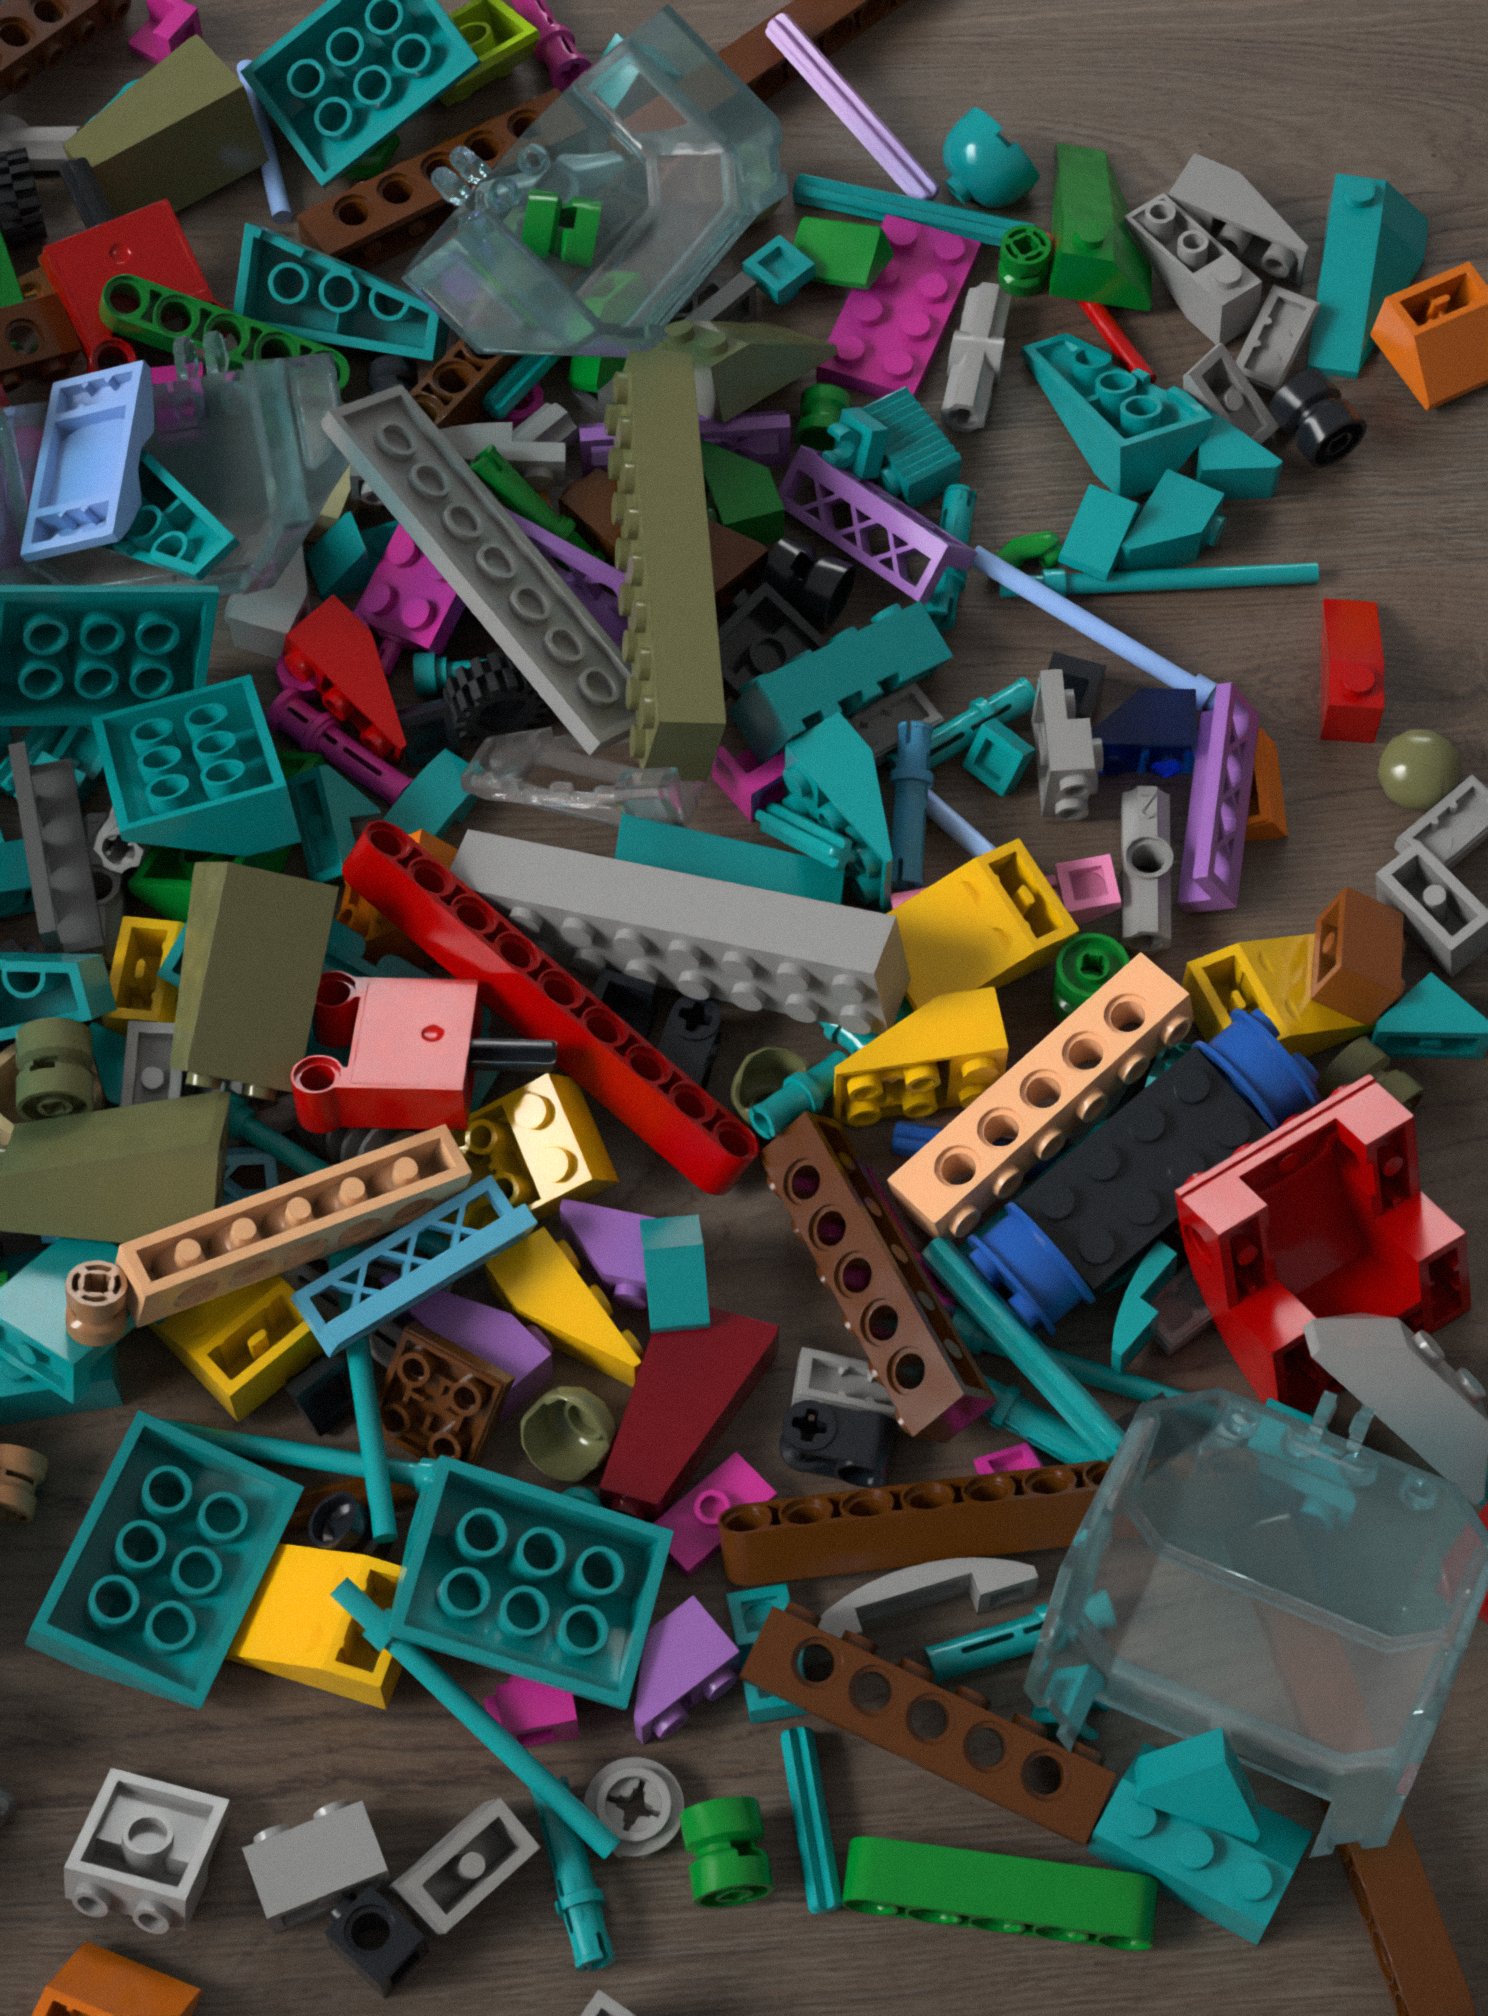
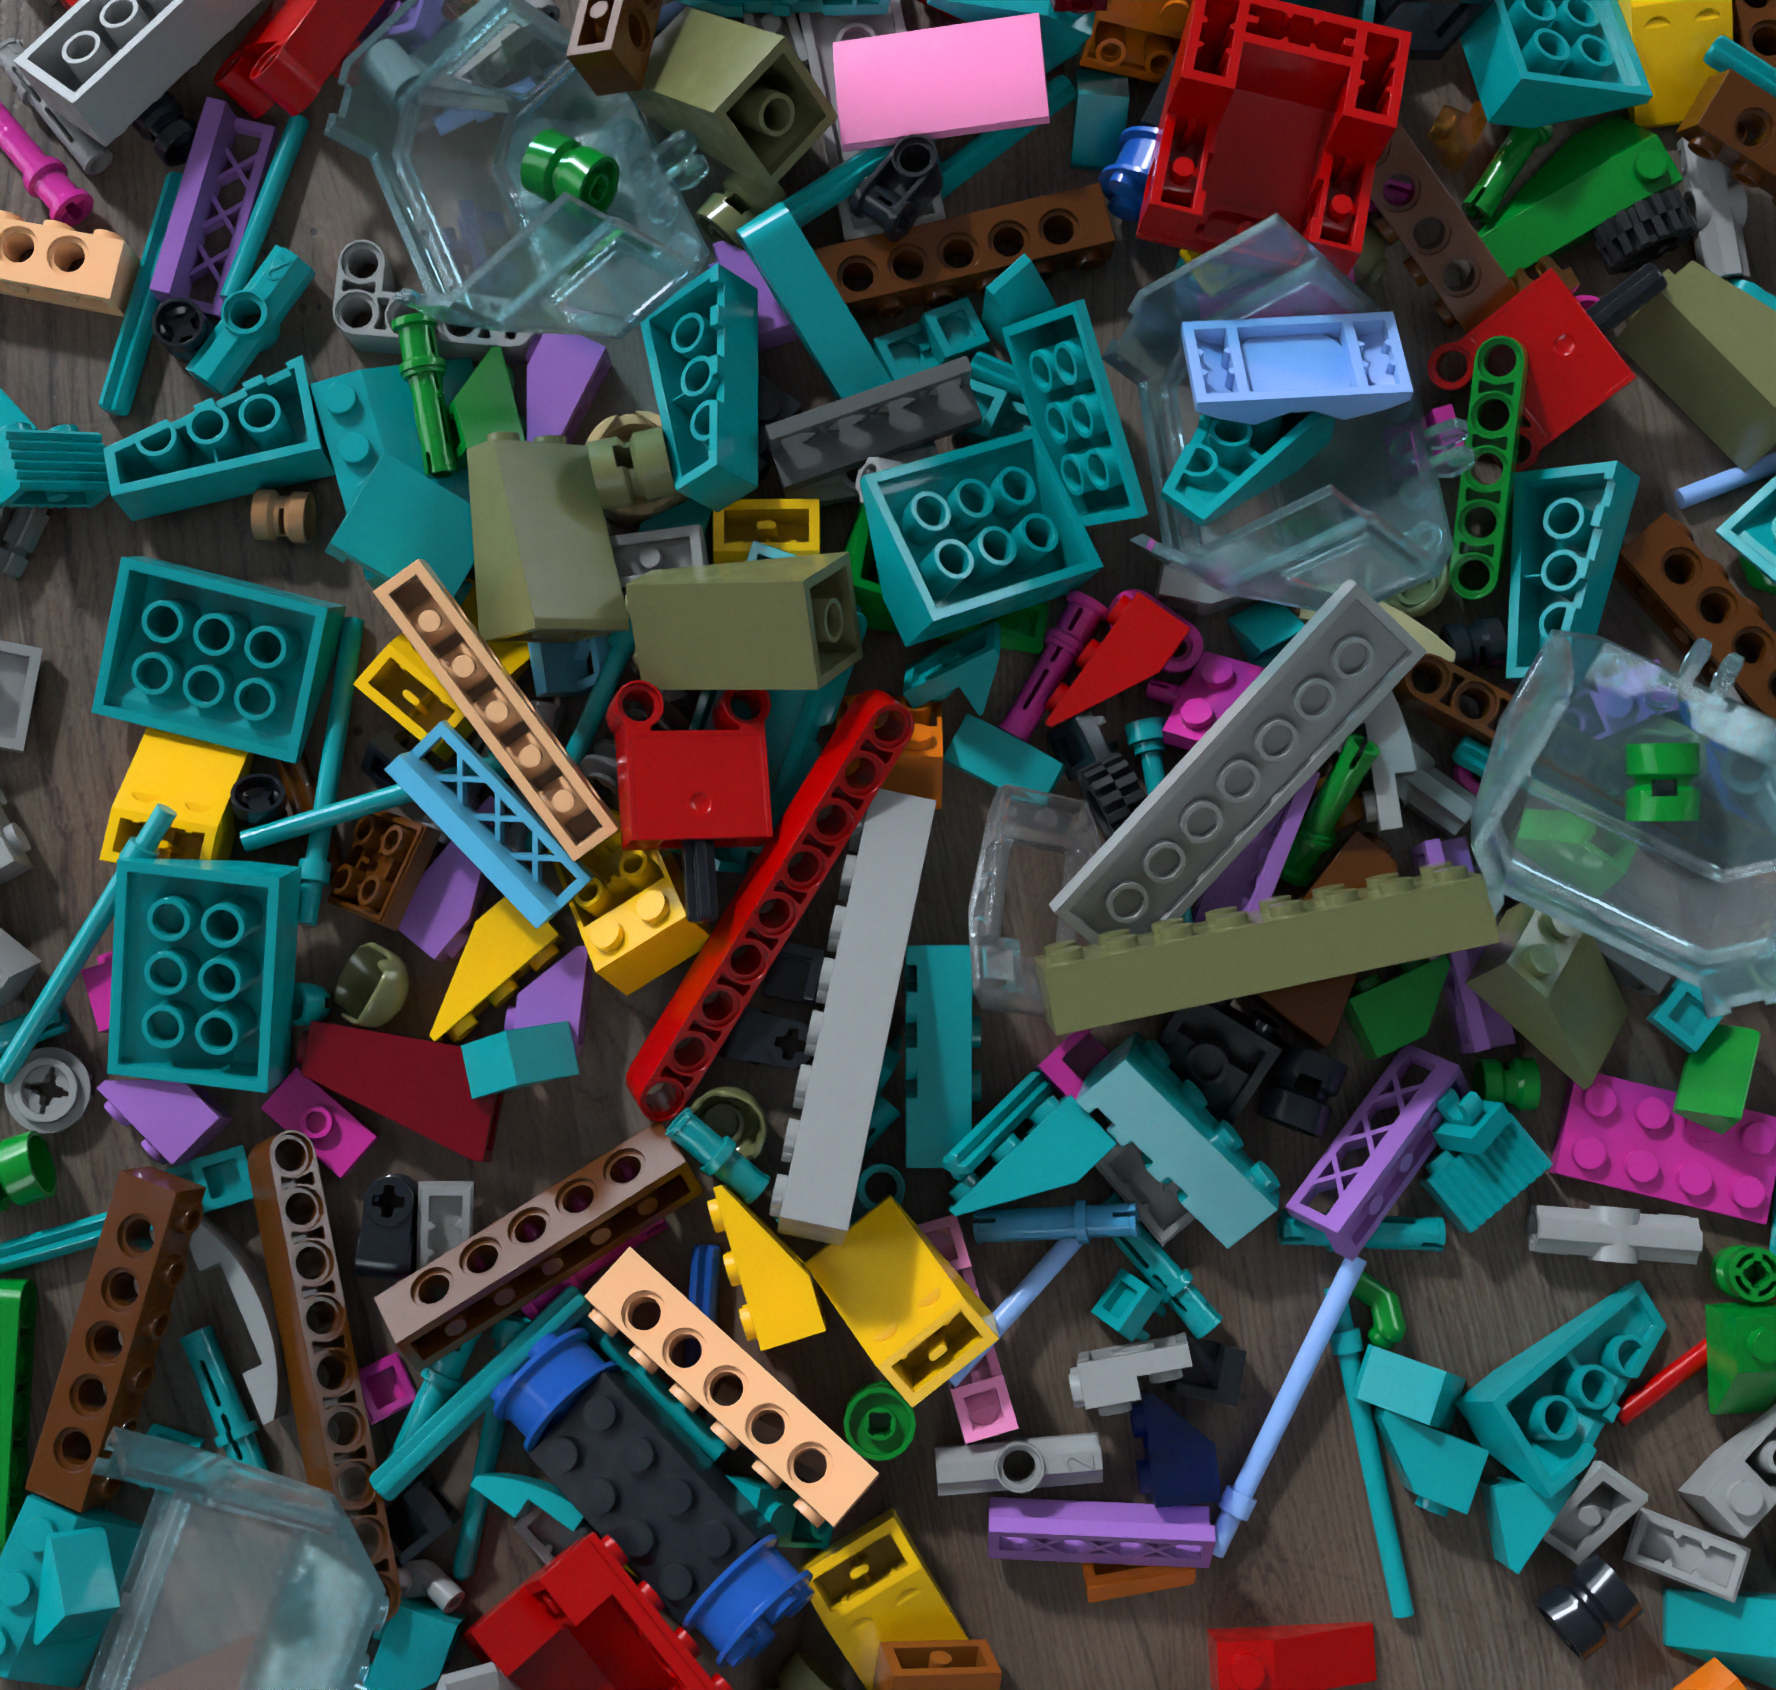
camera: 80 degrees right, 20 degrees up
medium nougat wheel [65,1260,128,1347] -> none

